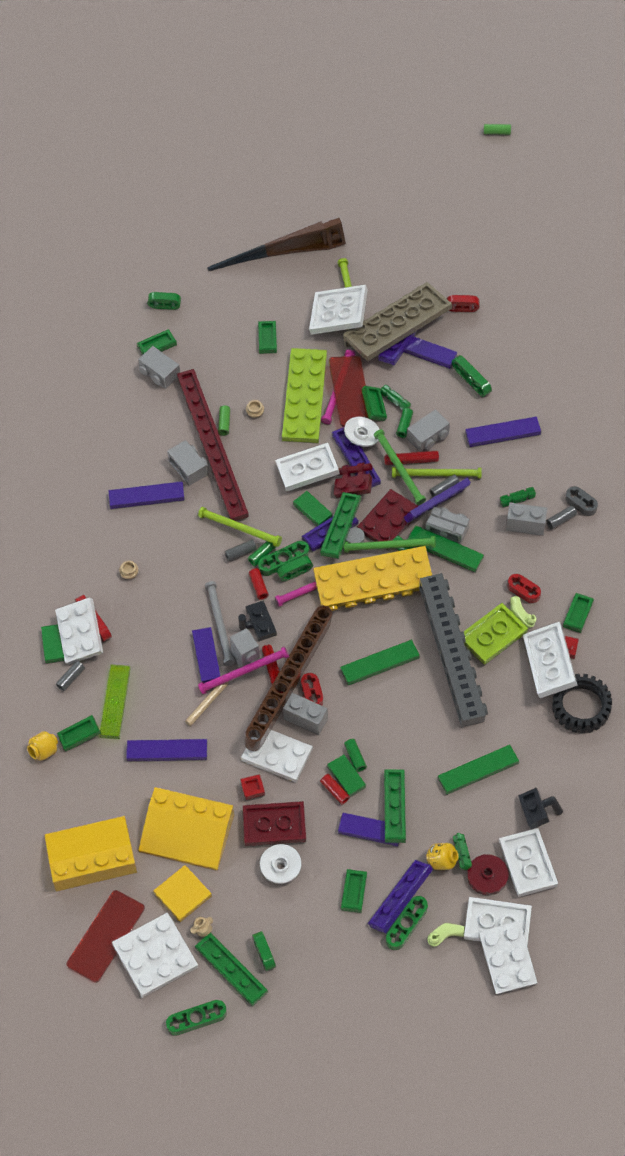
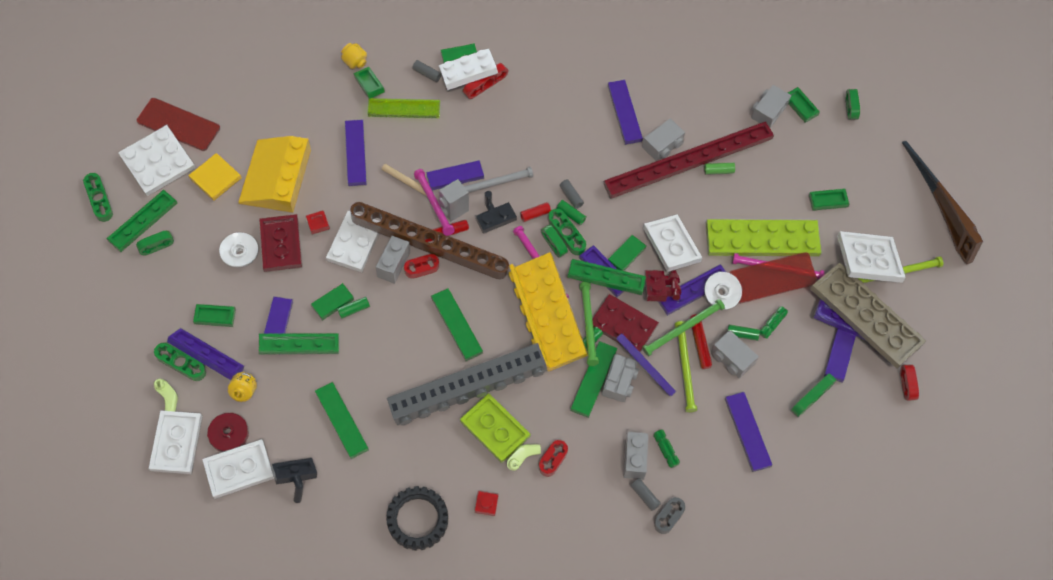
camera: 80 degrees right, 5 degrees up
yellow slope [45,816,137,892] -> none
tan plate [119,560,139,579] -> none
tan plate [190,917,213,937] -> none
lime bar [198,507,282,547] -> none
tan plate [246,400,264,418] -> none
red axle [320,773,350,805] -> none
light grey tile [346,527,364,543] -> none
green tile [361,386,387,421] -> none
dark grey axle [429,475,460,497] -> none
green axle [453,833,472,871] -> none
white plate [479,921,537,995] -> none
white plate [523,622,578,698] -> none
green tile [563,593,594,633] -> none

